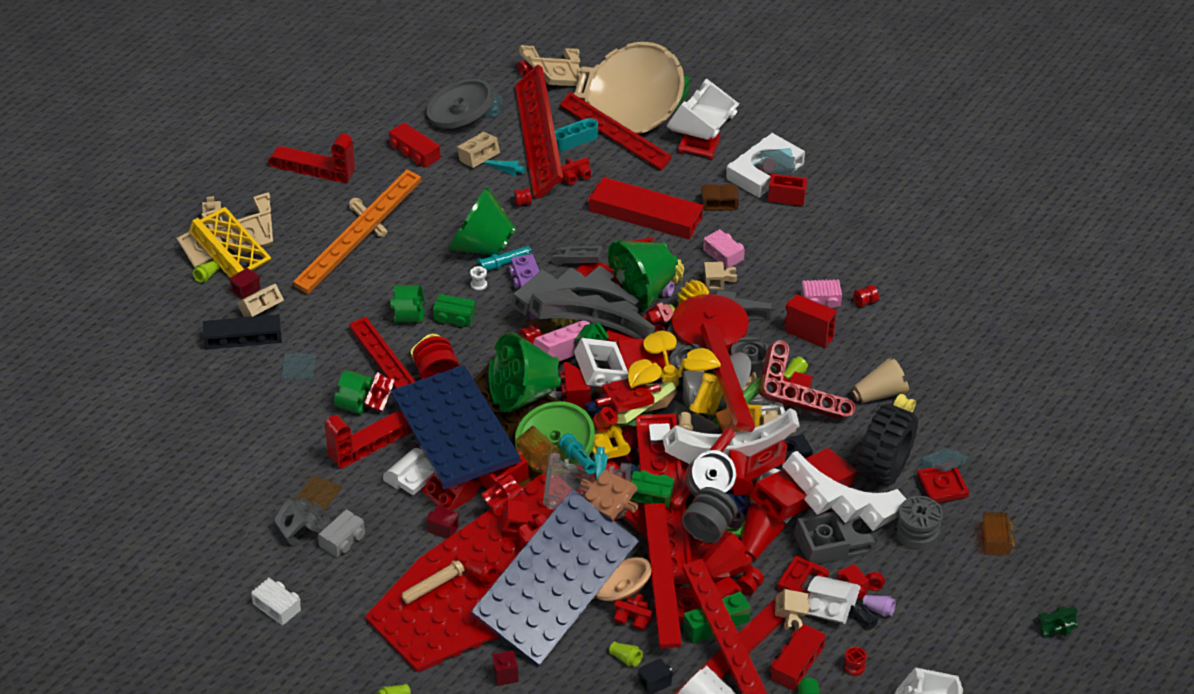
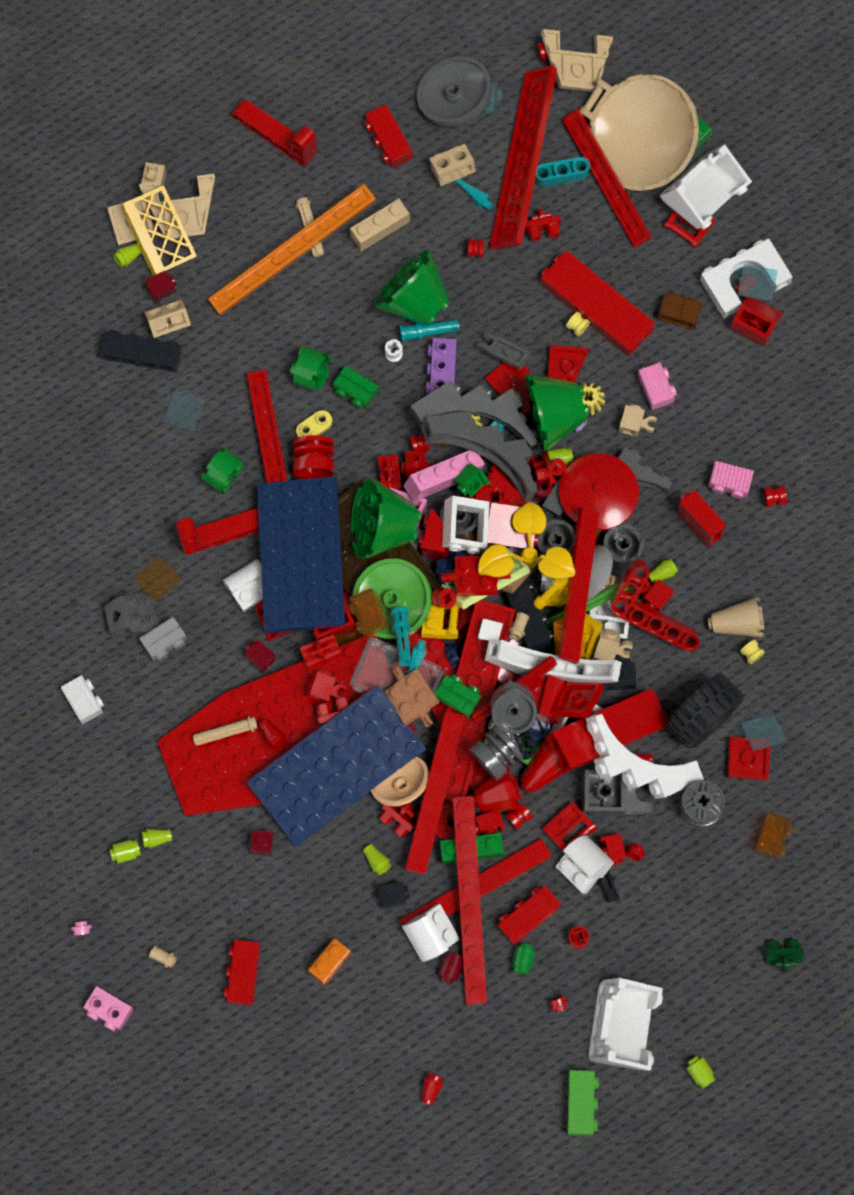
camera: 20 degrees right, 30 degrees up
red hips [364,372,395,412] -> none
yellow gear [677,279,710,304] -> none
tan brick [775,589,810,630] -> none
lavender cone [863,595,896,617] -> none
none -> tan brick [350,199,410,251]
none -> light yellow wheel [566,312,590,337]

